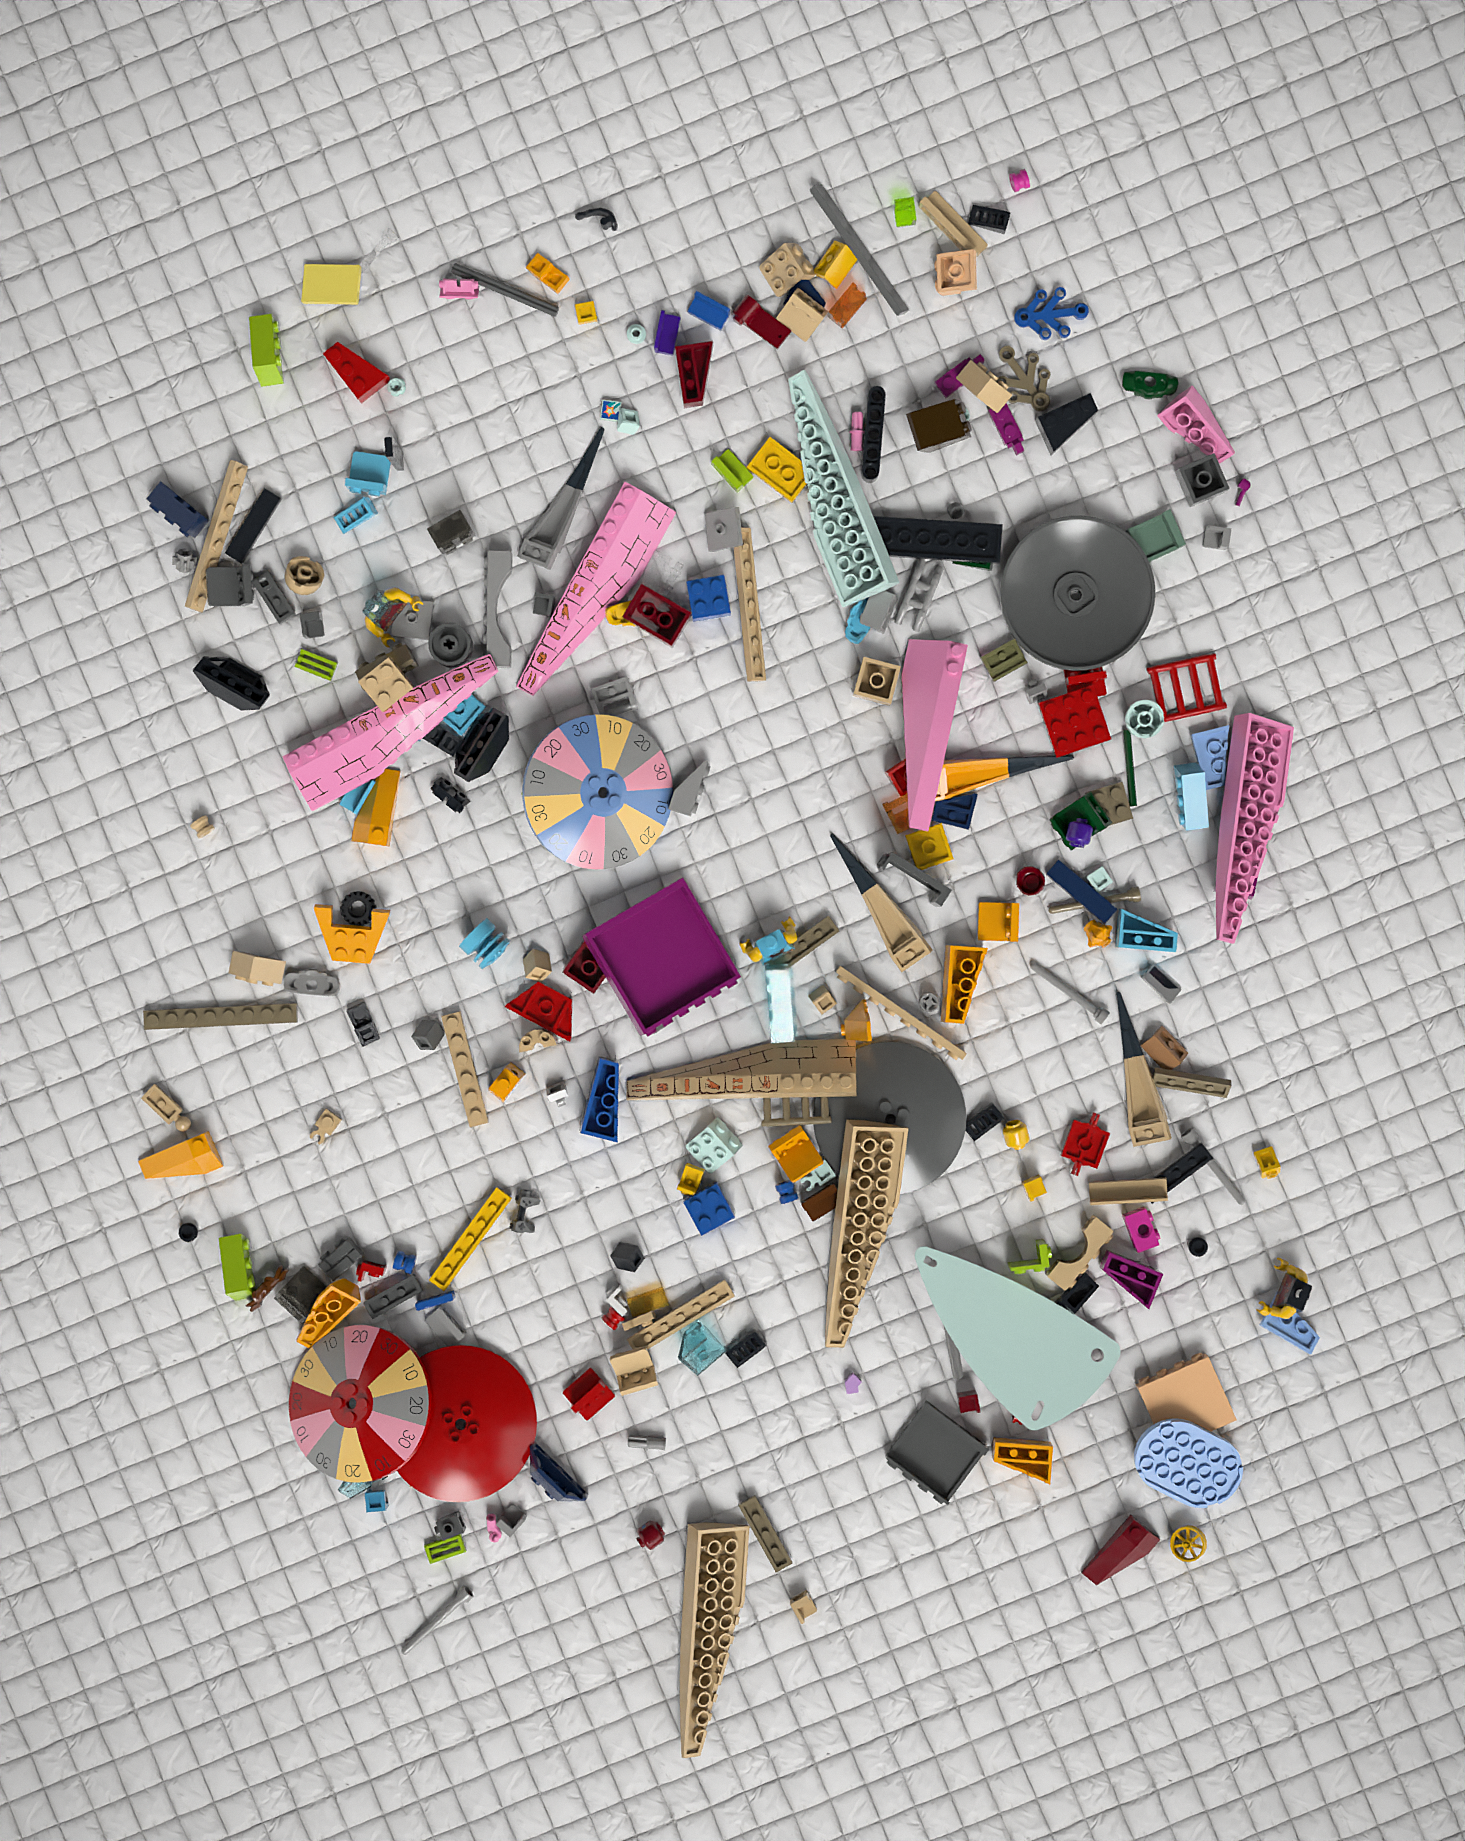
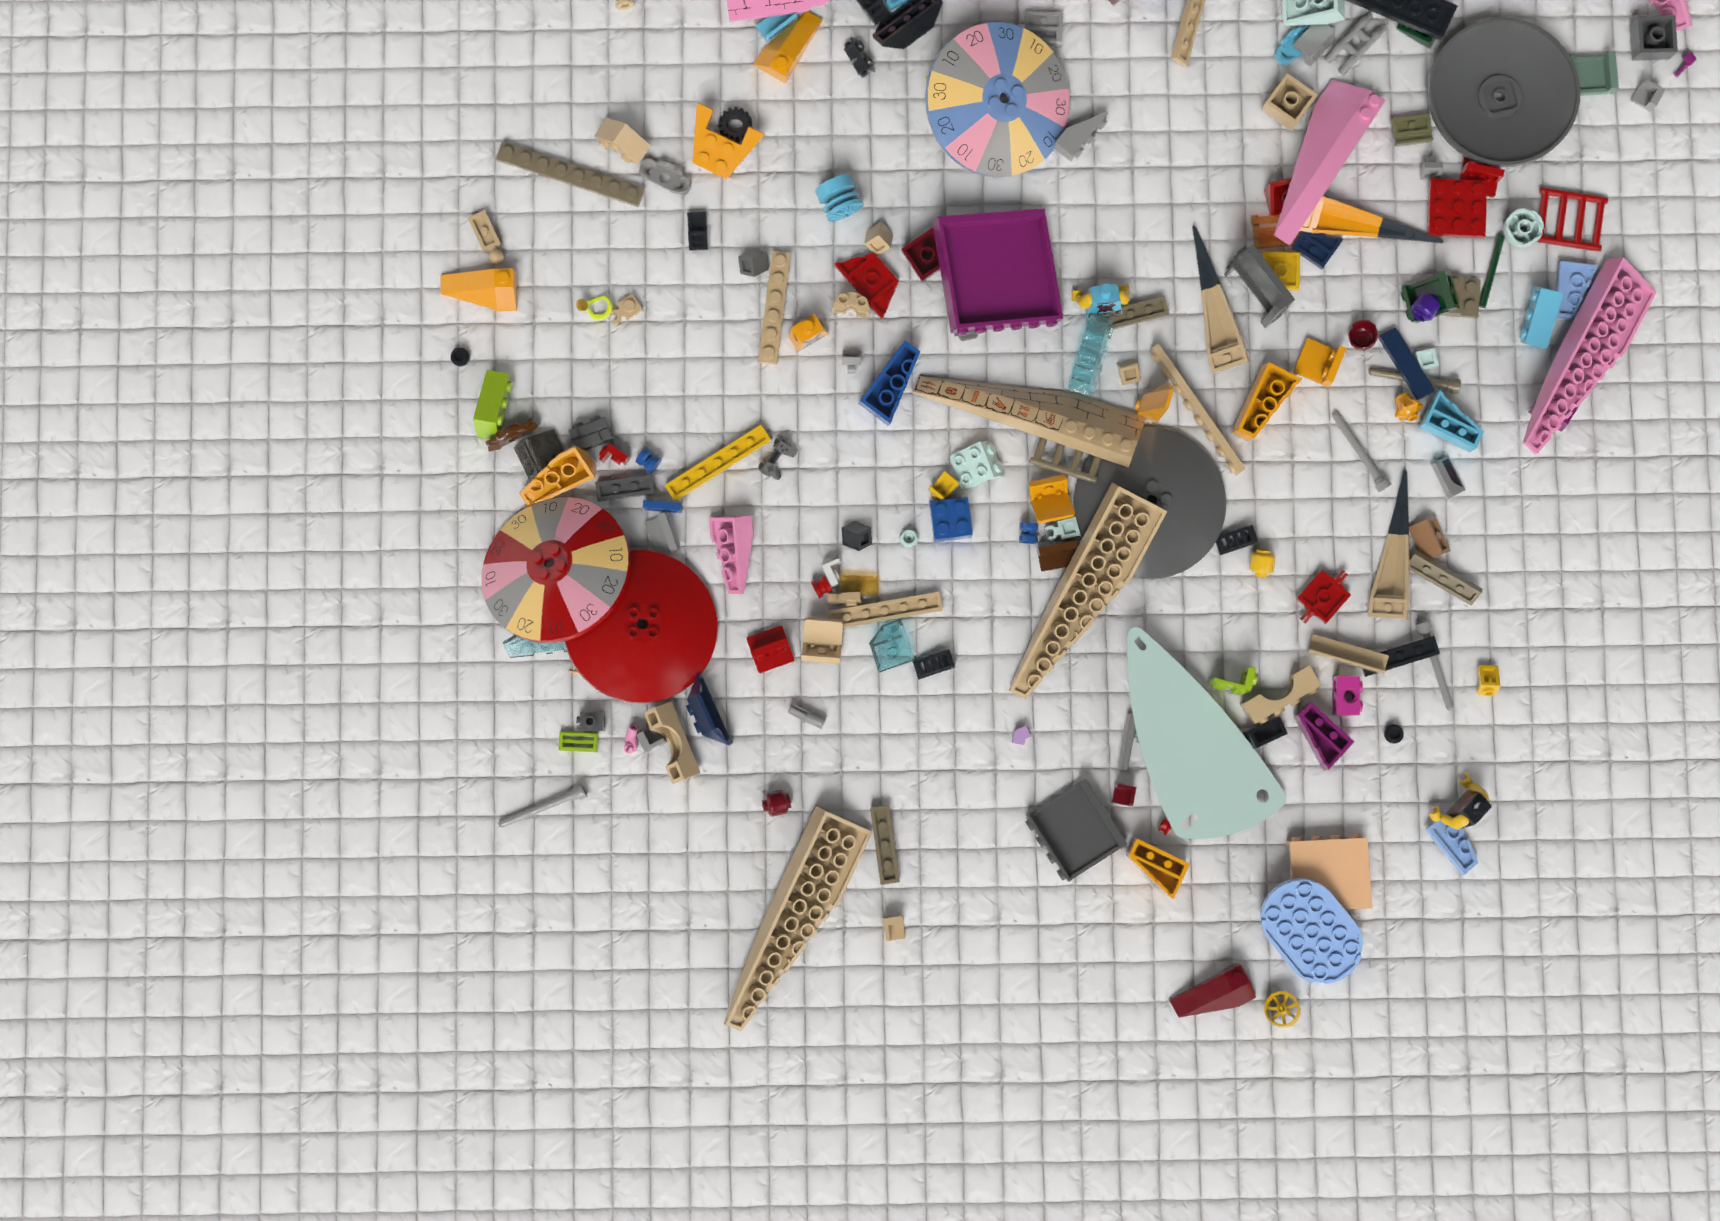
camera: 30 degrees right, 5 degrees down
dark azure panel [365,1488,389,1513] -> none
light grey wheel [919,993,939,1012] -> none
yellow panel [1021,1174,1047,1202] -> none
none -> neon yellow piece [576,296,613,320]
none -> tan arch [644,702,700,785]
none -> bright pink wedge [709,515,753,594]
none -> light aqua plate [899,529,918,548]

